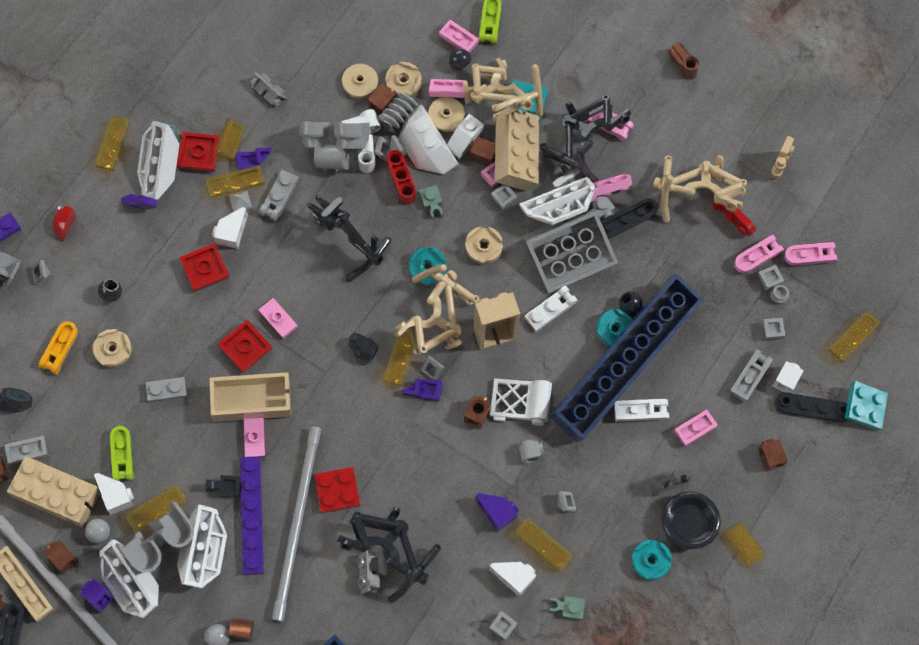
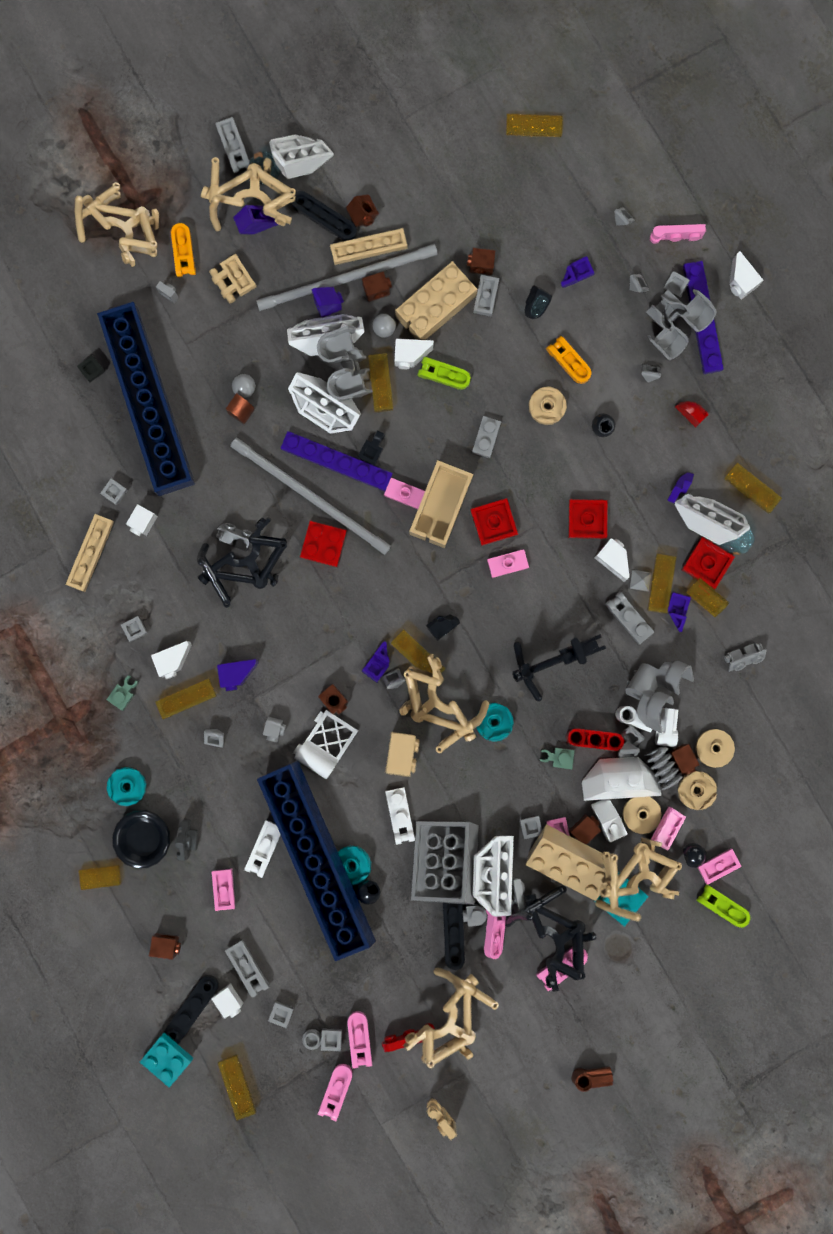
camera: 115 degrees right, 15 degrees up
tan plate [465,227,503,265] -> none

